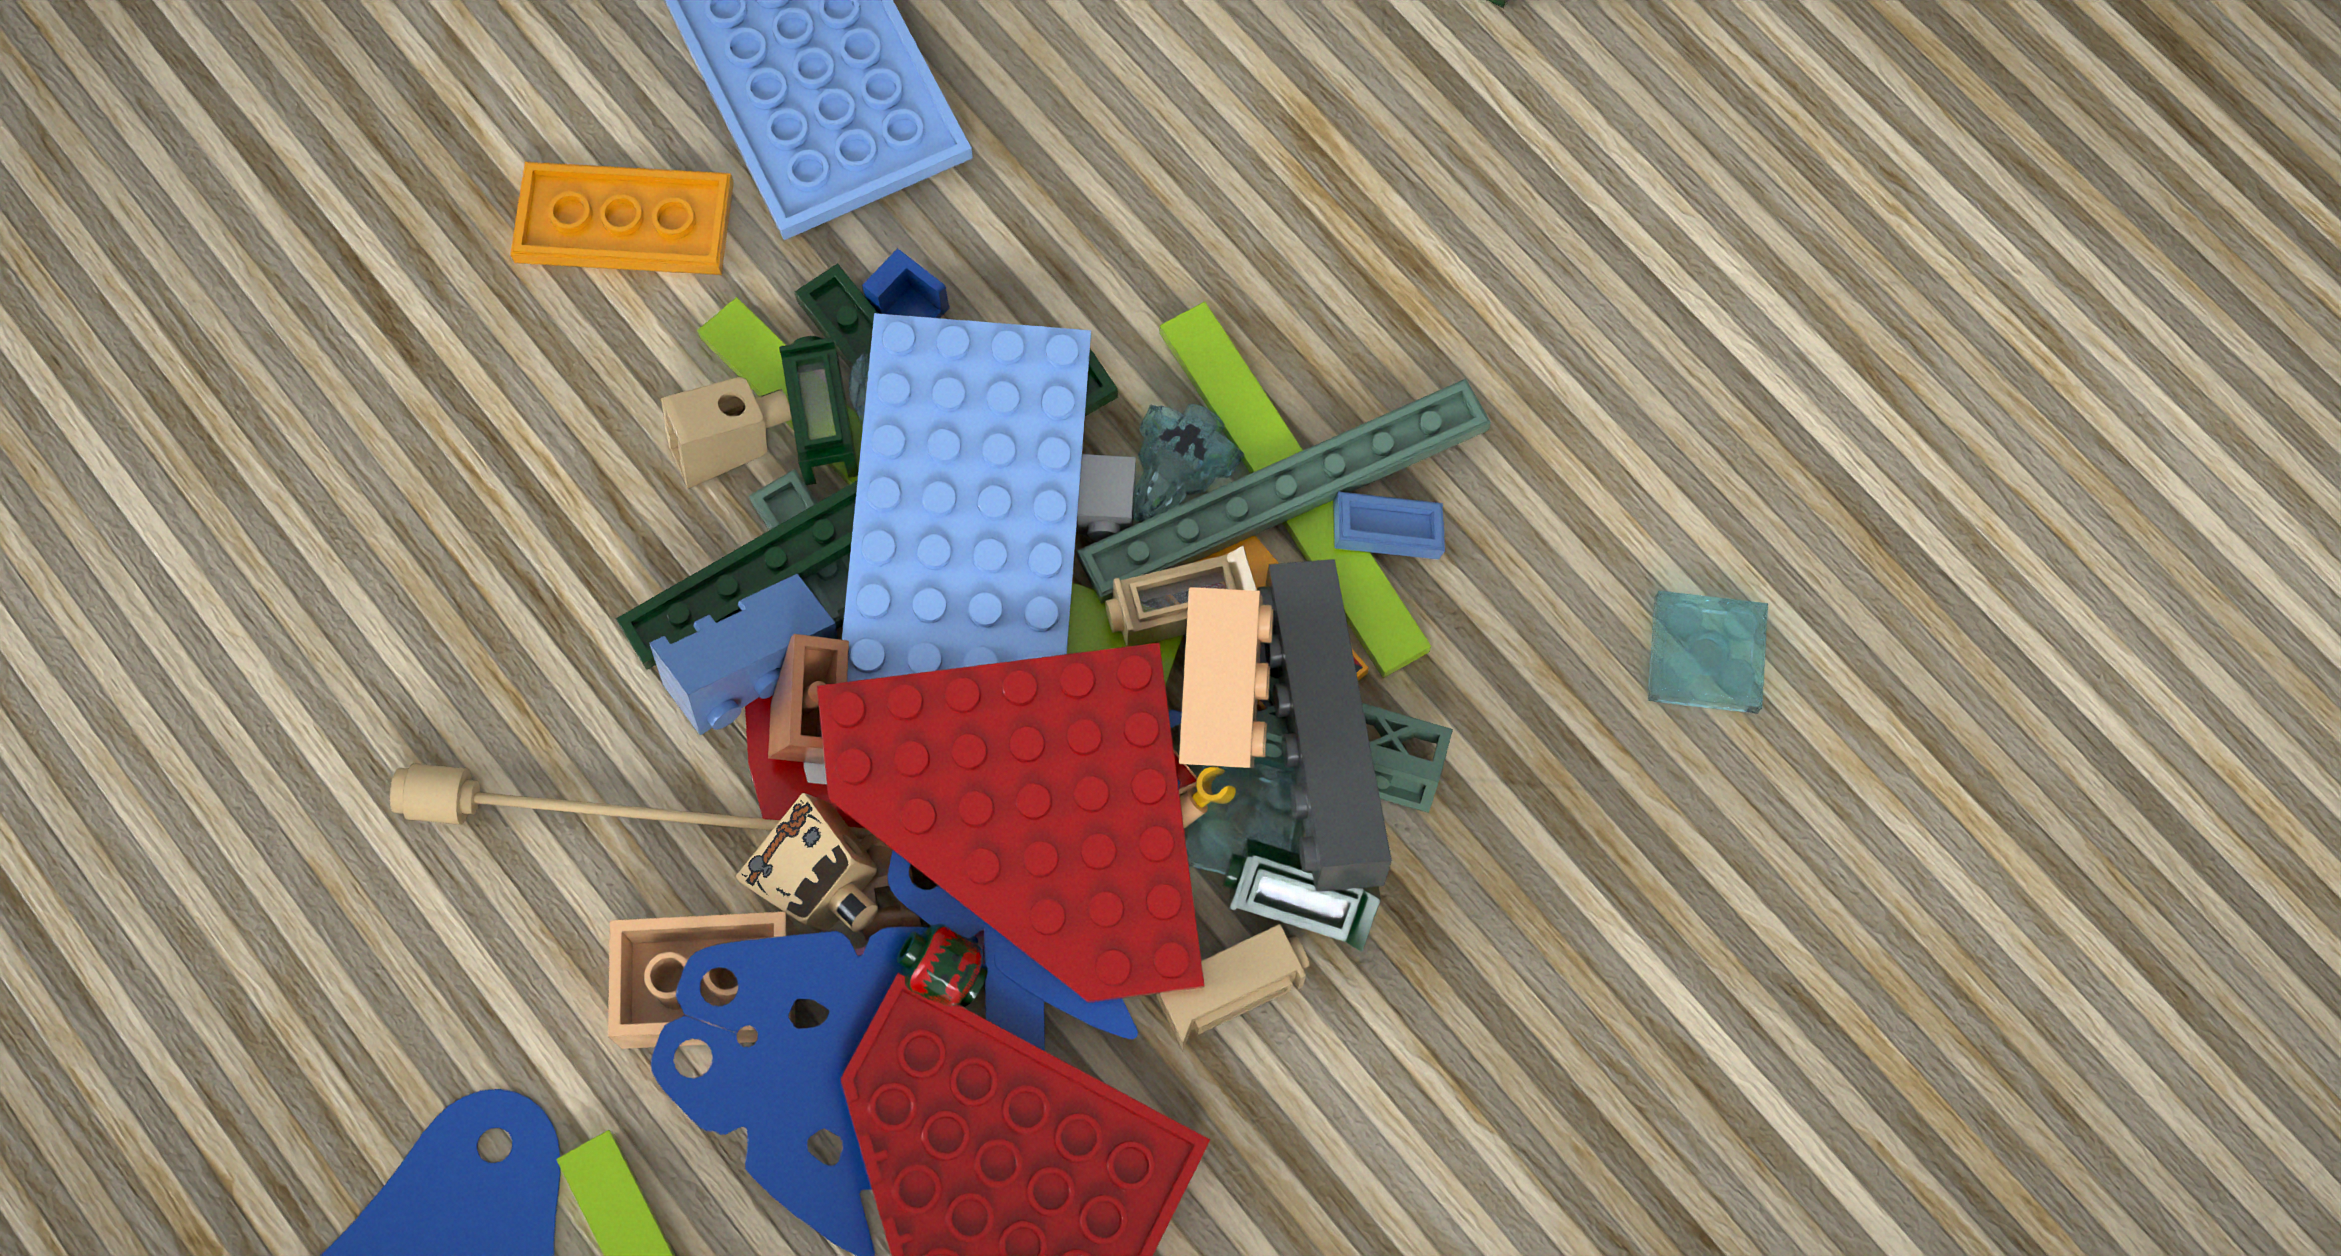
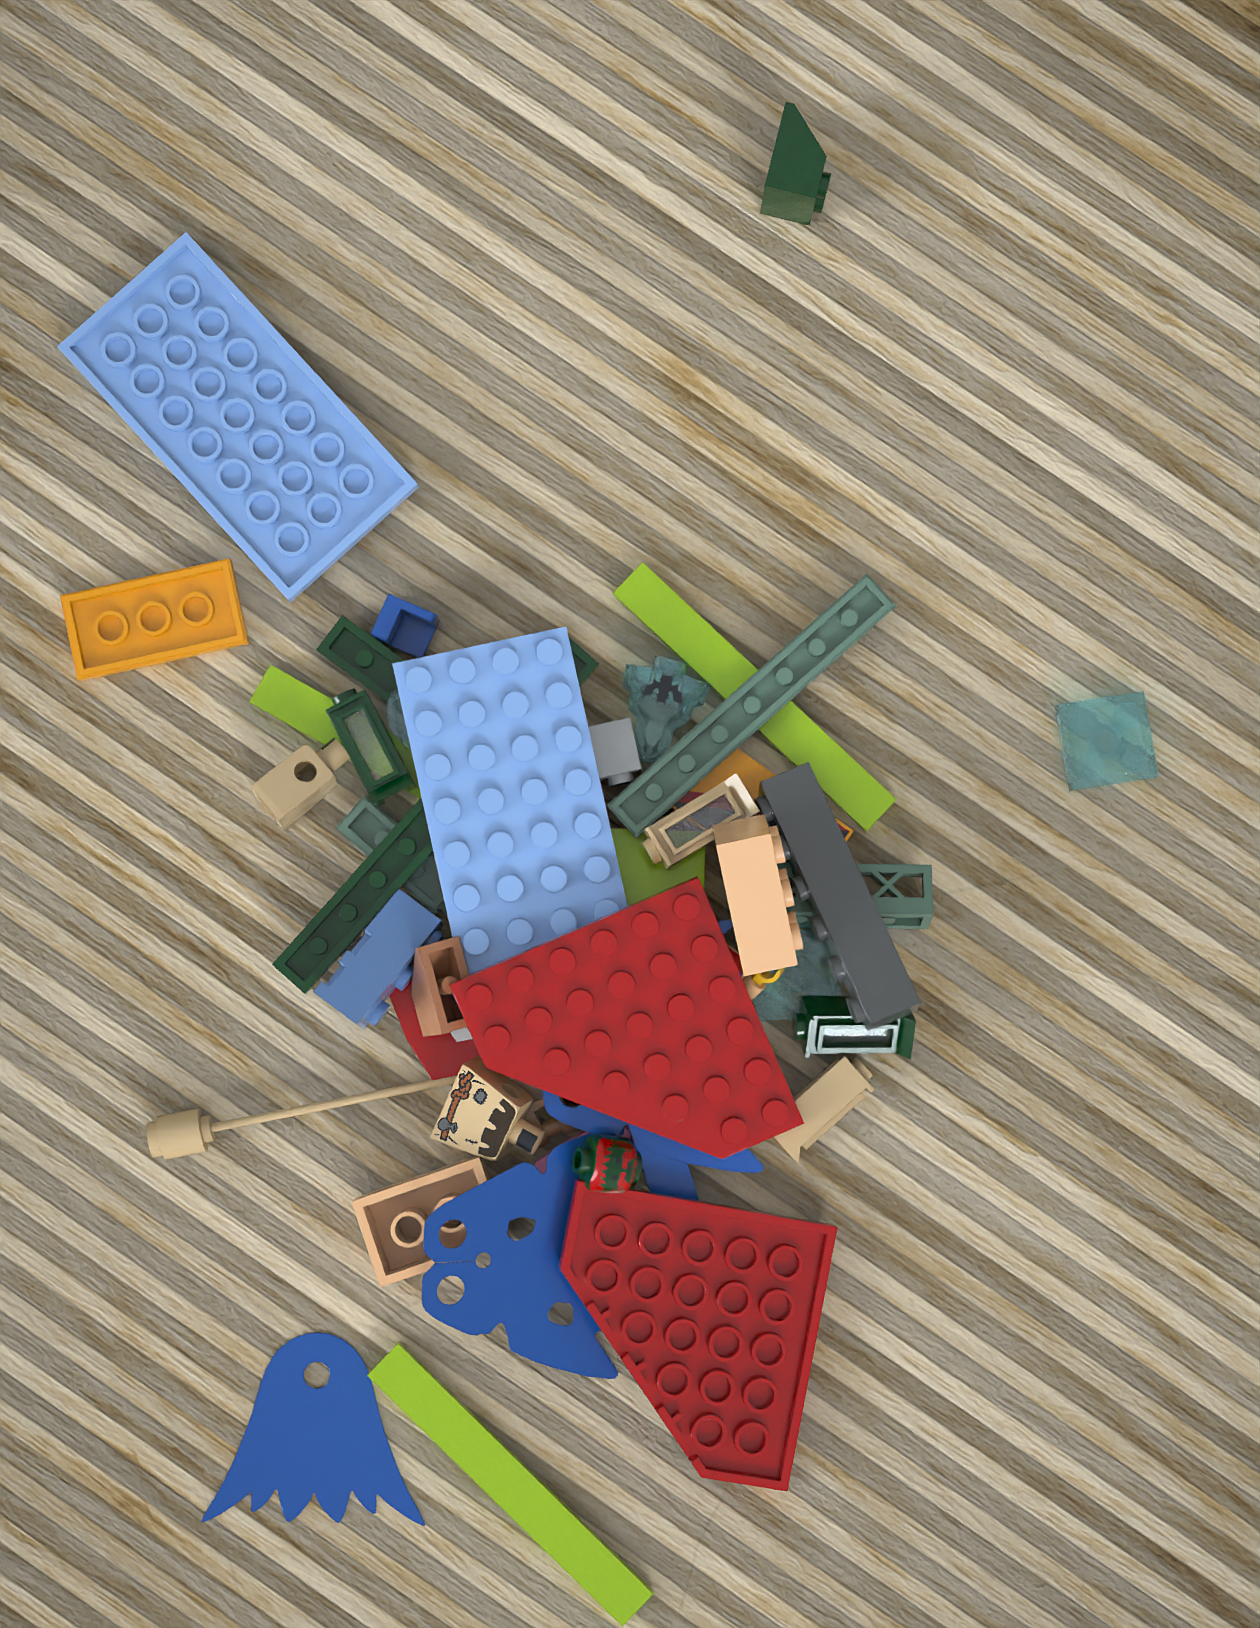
camera: 15 degrees left, 15 degrees up
medium blue tile [1333,492,1445,560] -> none

